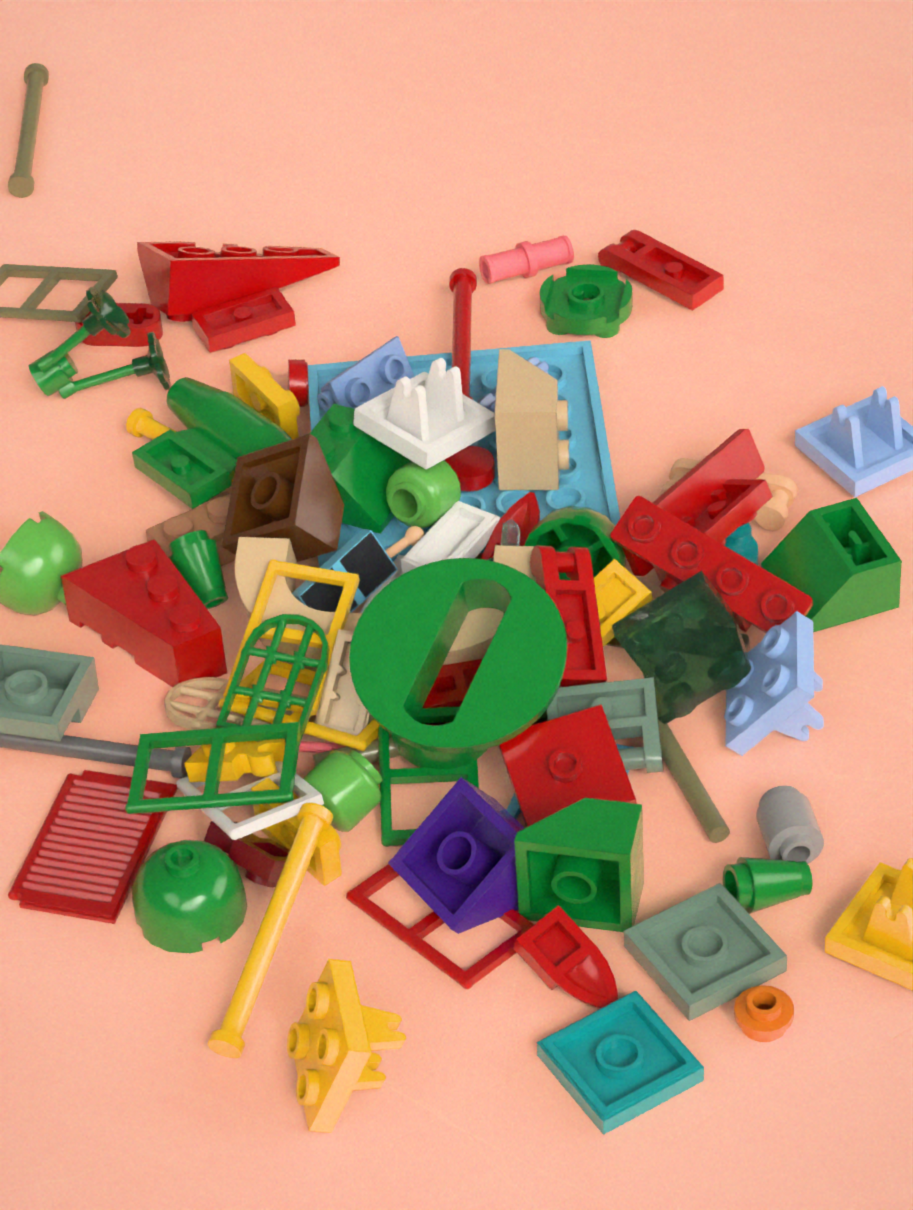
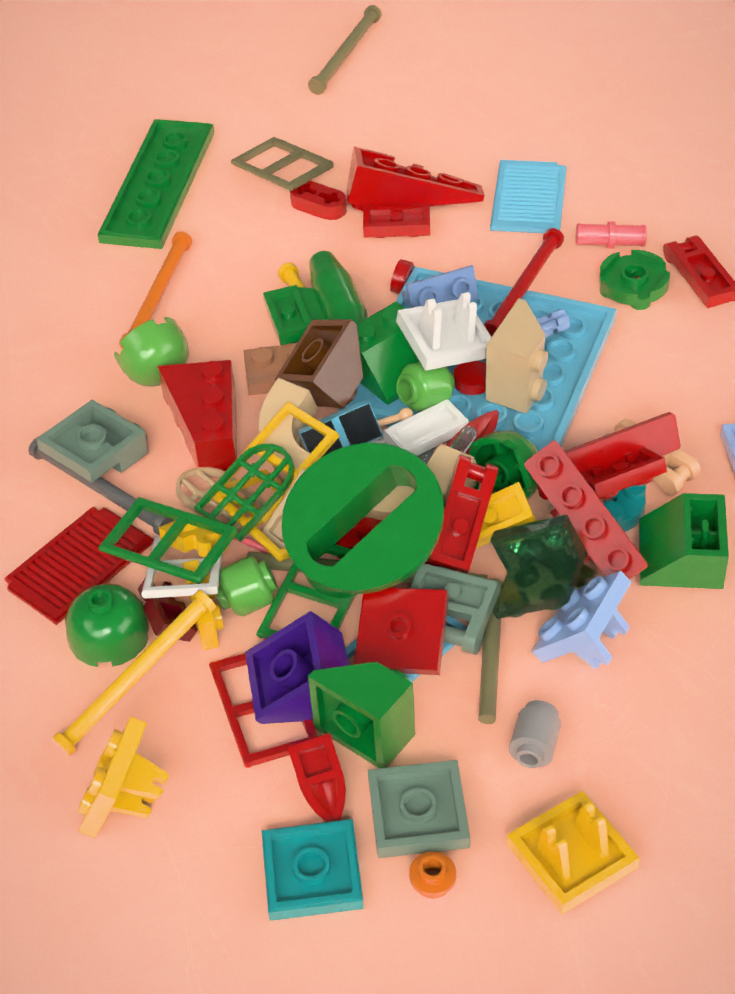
camera: 25 degrees right, 5 degrees up
plant [28,287,171,399] -> none
green cone [169,530,229,609] -> none
yellow plate [229,353,300,439] -> none
green cone [723,857,813,914] -> none
none -> medium azure window [490,160,567,234]

